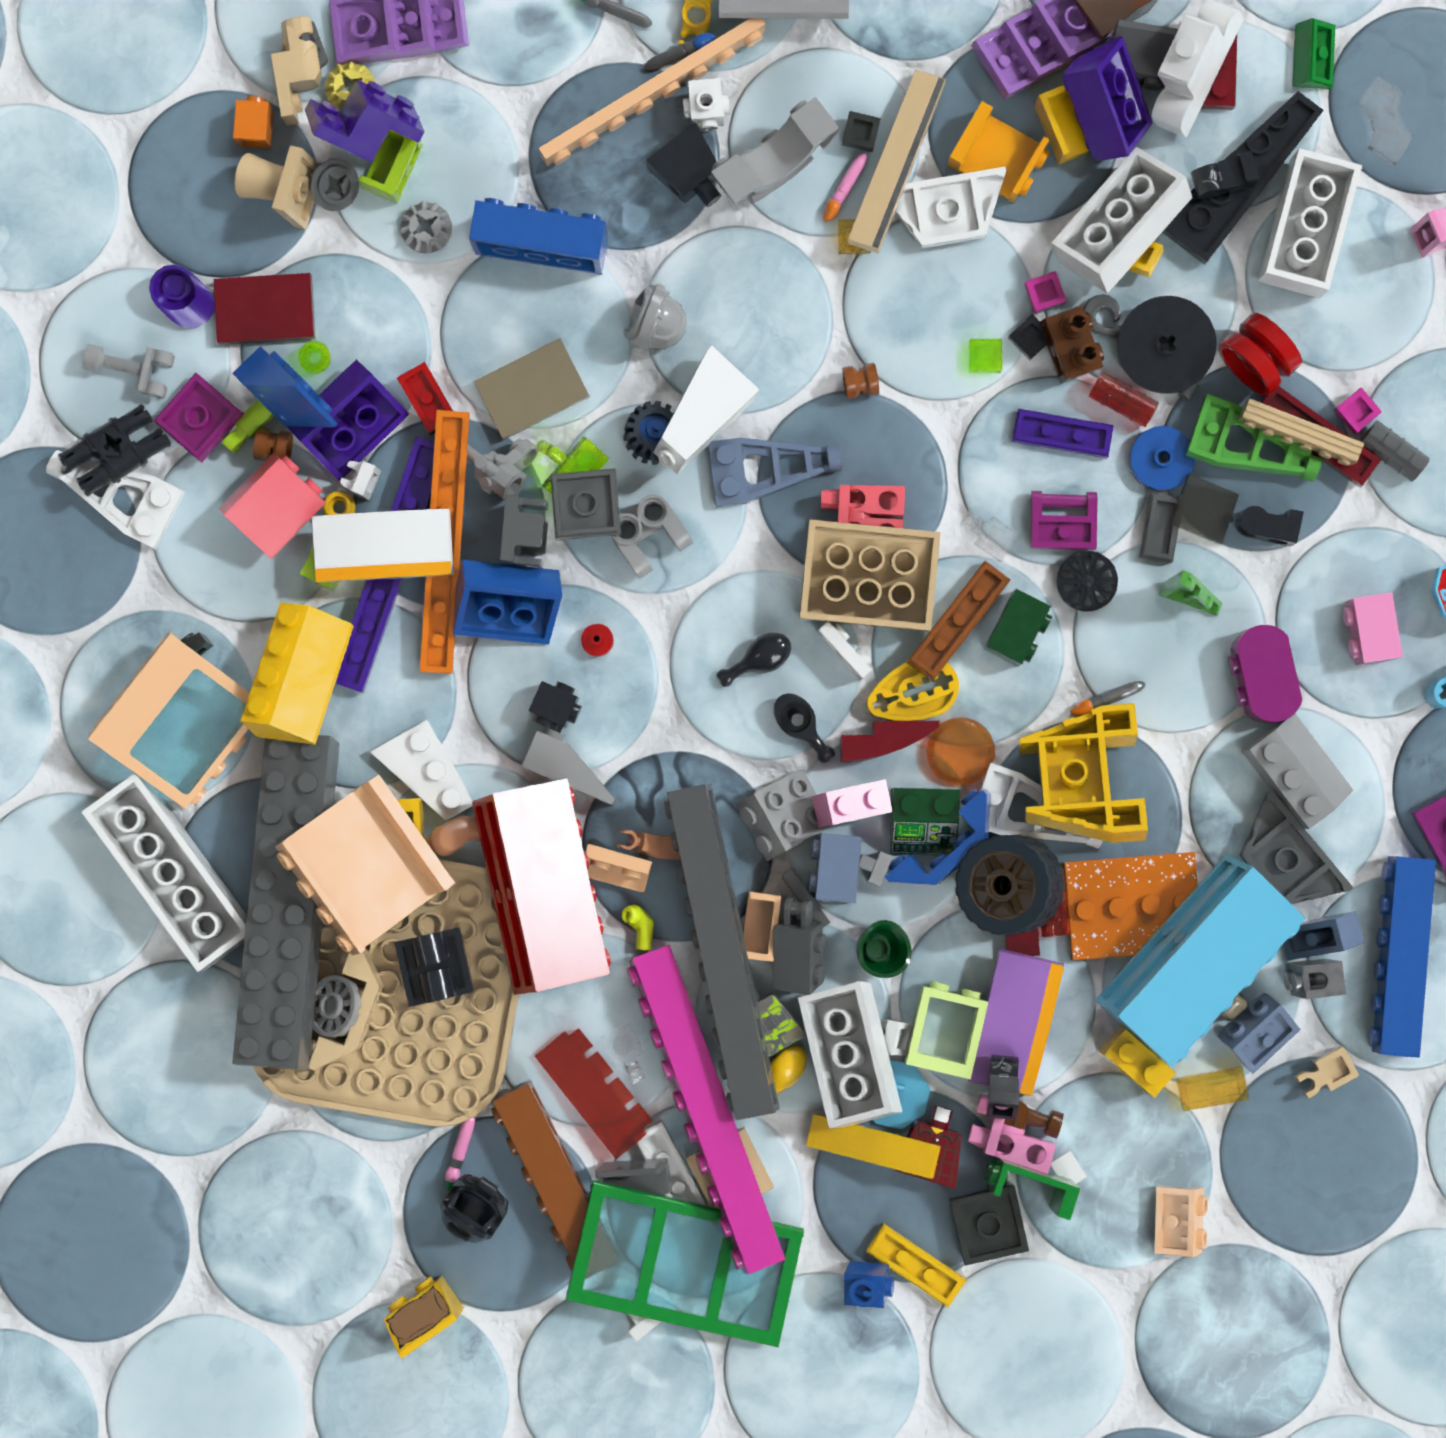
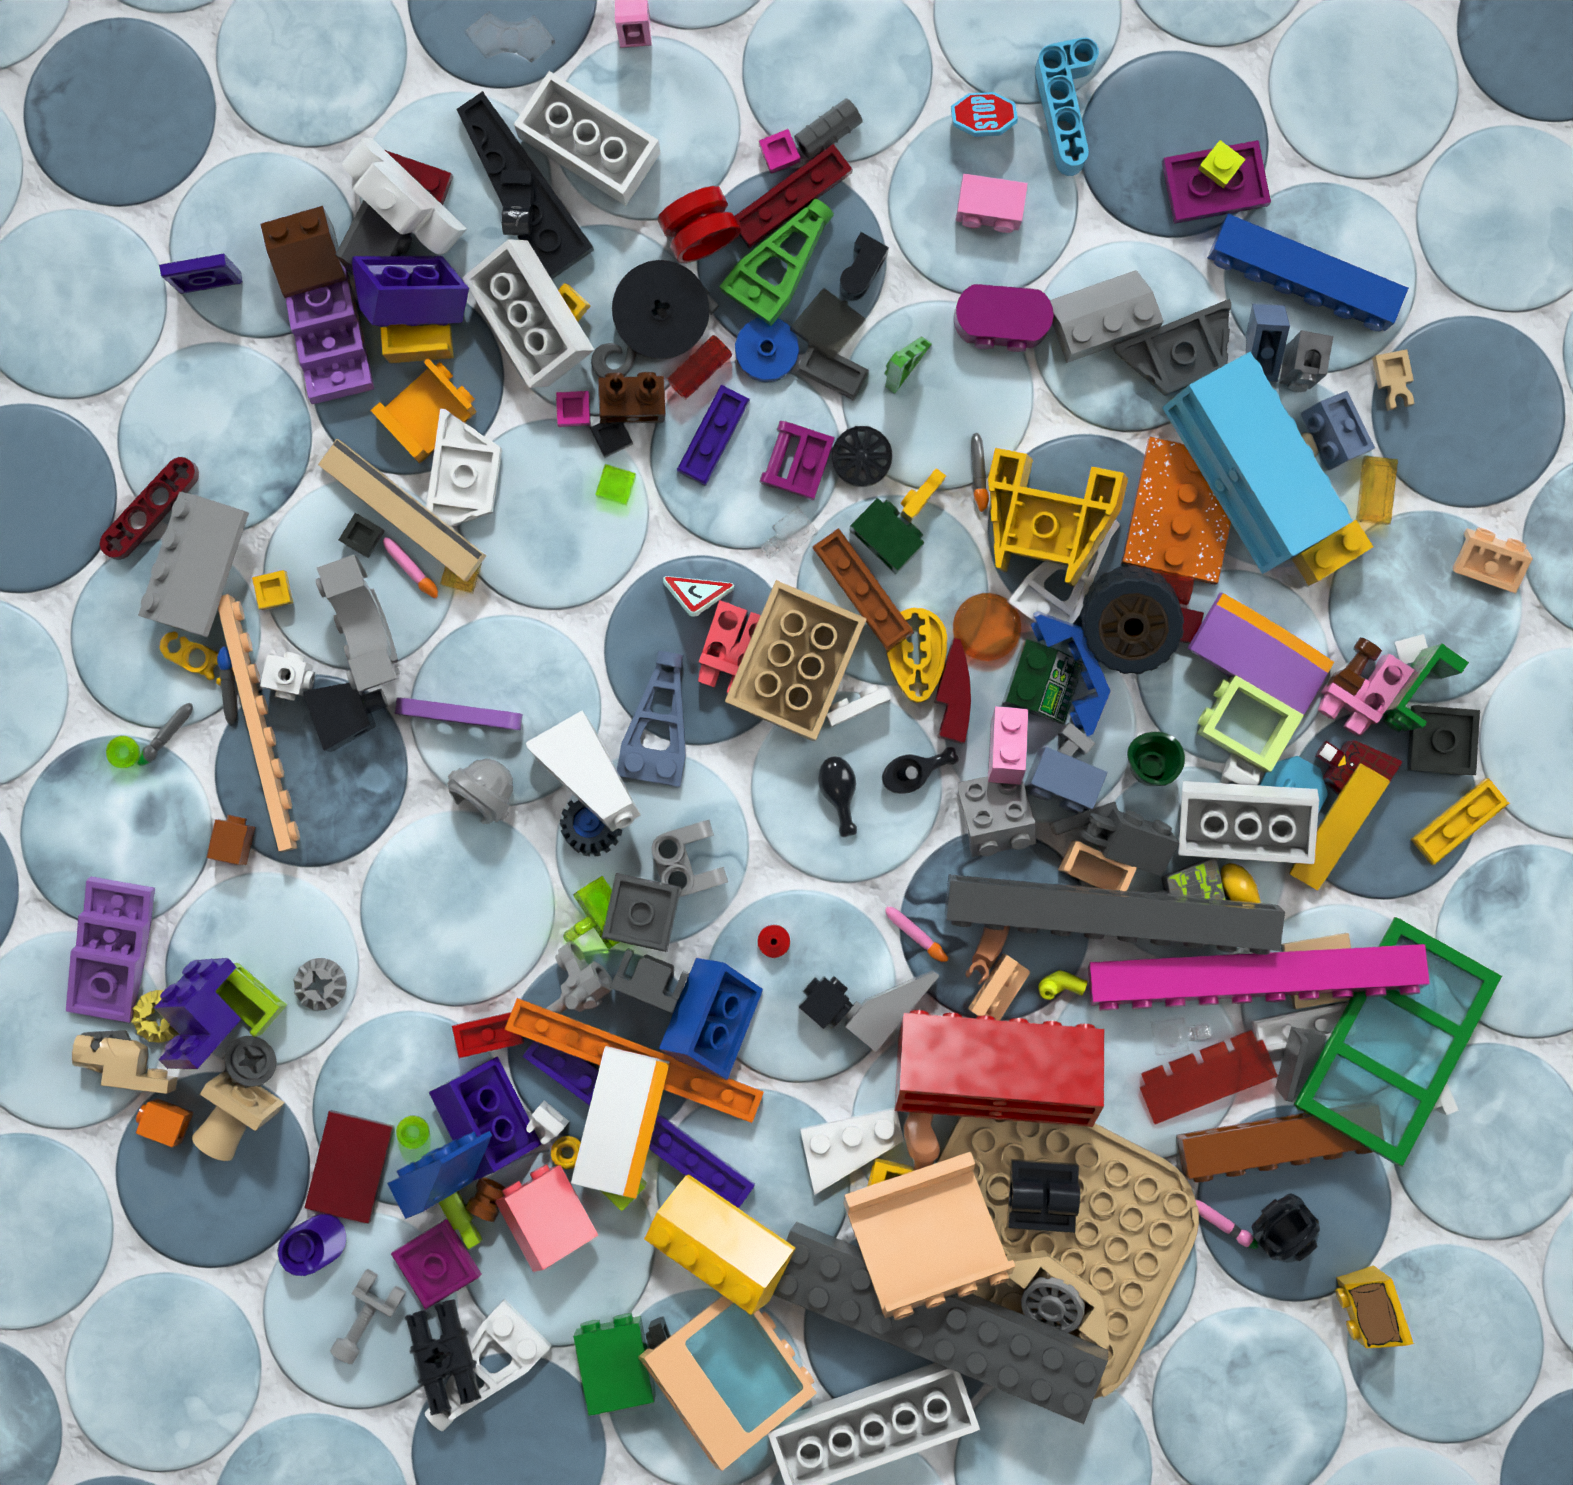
camera: 75 degrees left, 0 degrees up
blue brick [469,198,608,275] -> none
dark tan tile [473,338,590,441] -> none
dark orange wheel [842,363,879,400] -> none
blue brick [844,1261,894,1308] -> none
black leg [986,1055,1019,1120] -> none
tan piece [1238,399,1364,466] -> none
green slope [1293,18,1336,89] -> none
none -> dark orange brick [206,814,256,865]
none -> yellow plate [252,570,294,610]
none -> medium lavender beam [395,697,523,730]
none -> green brick [573,1313,656,1416]
none -> piece [663,576,734,617]
none -> bright pink piece [885,907,948,962]
none -> yellow plate [900,468,946,522]

